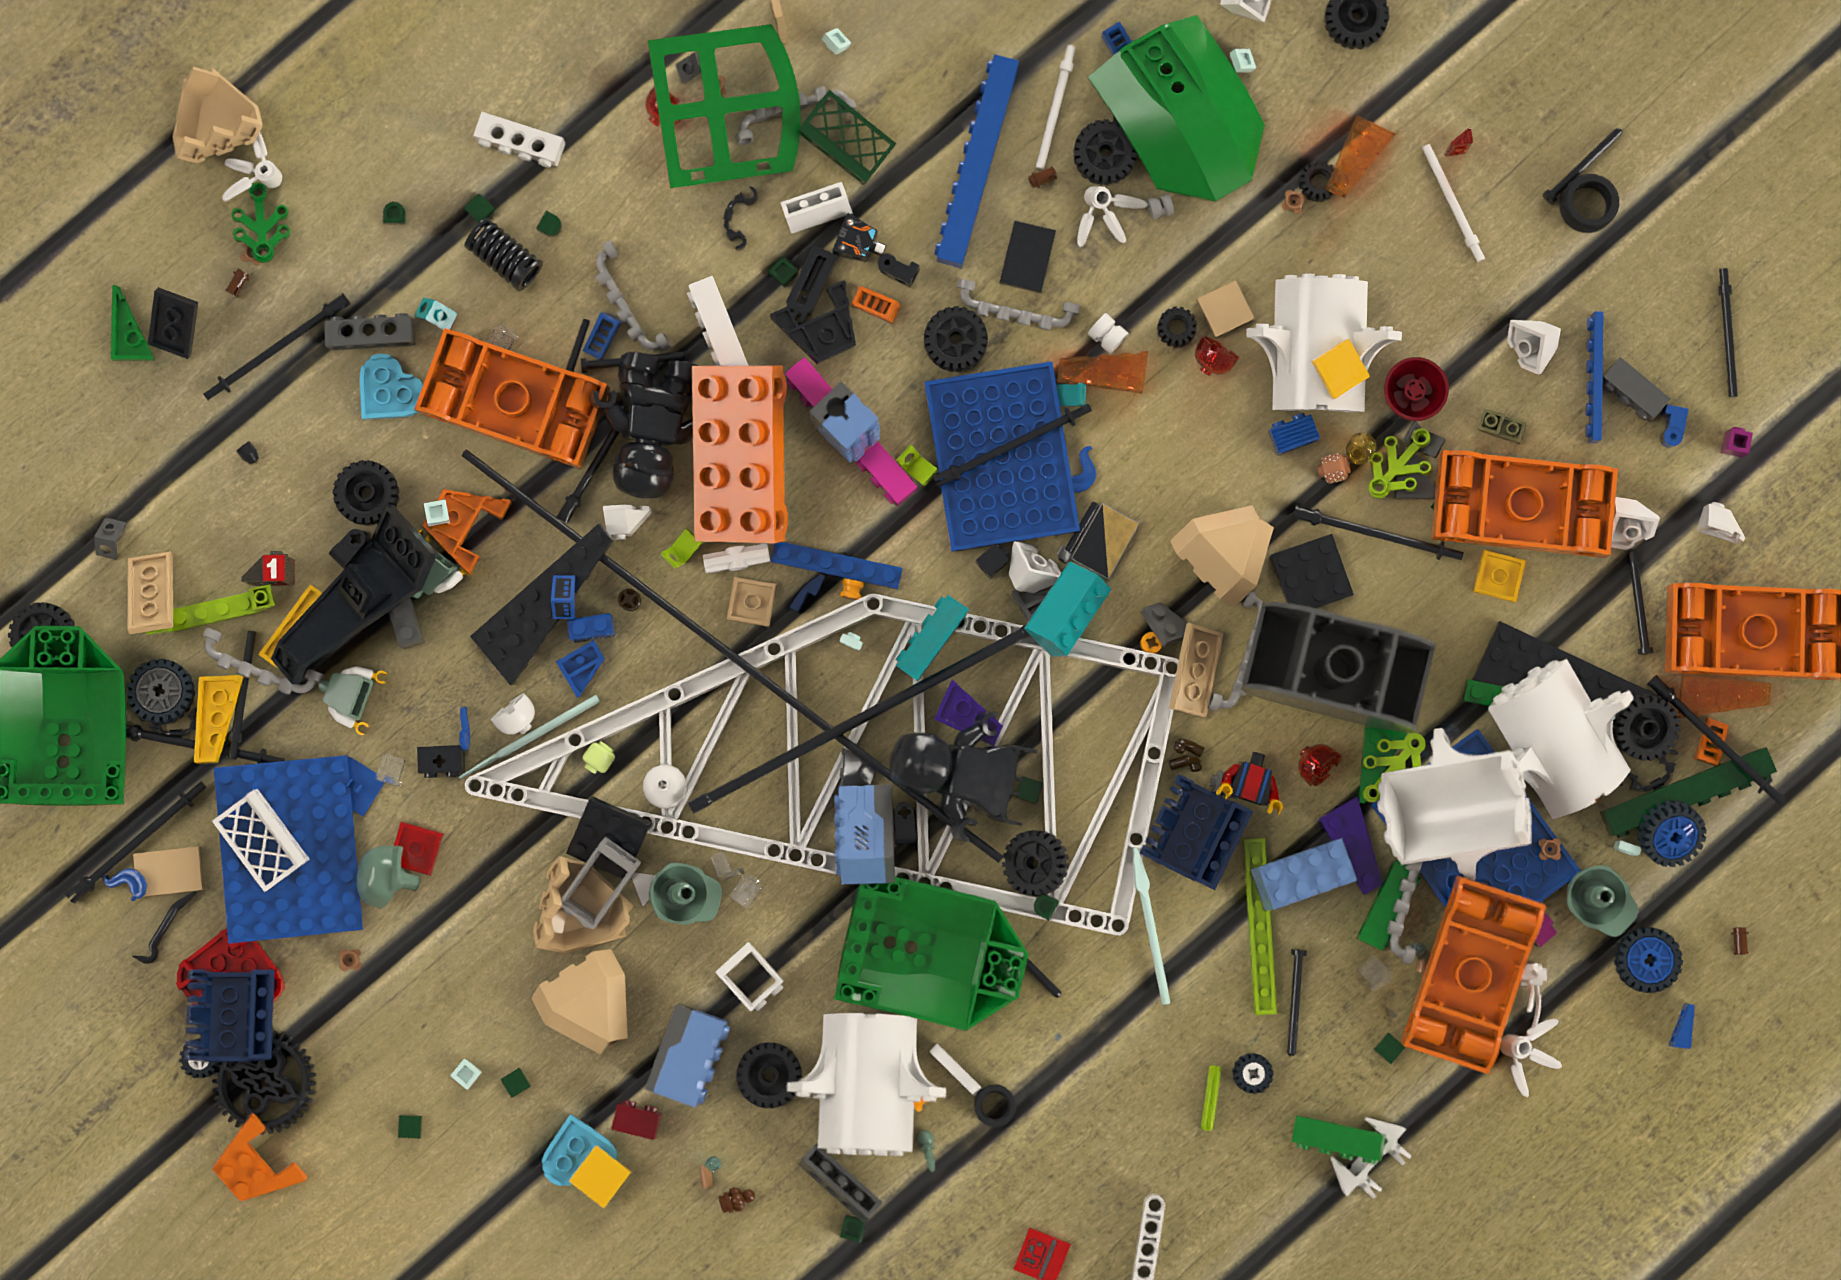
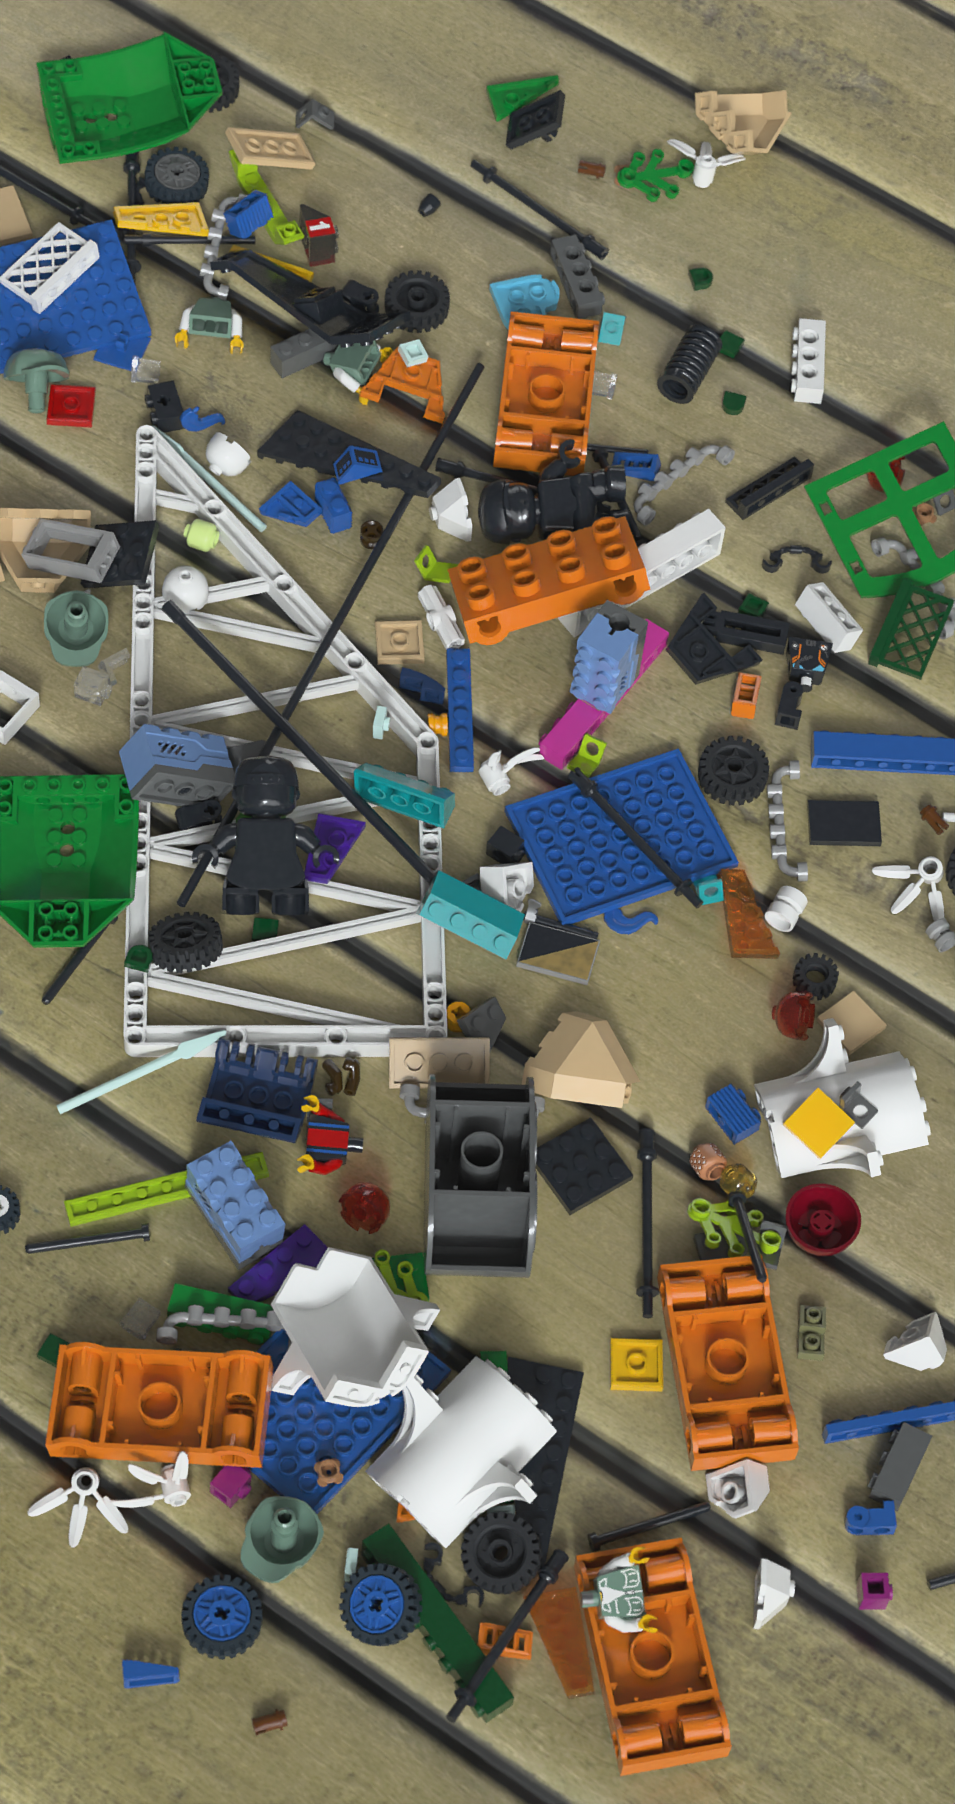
camera: 65 degrees right, 25 degrees down
none -> blue brick [223,190,274,239]
none -> white plant [478,747,544,796]
none -> torso [580,1547,658,1633]
none -> black fence [726,457,814,520]
none -> black bar [727,1190,767,1283]
none -> dark grey bracket [839,1081,878,1129]

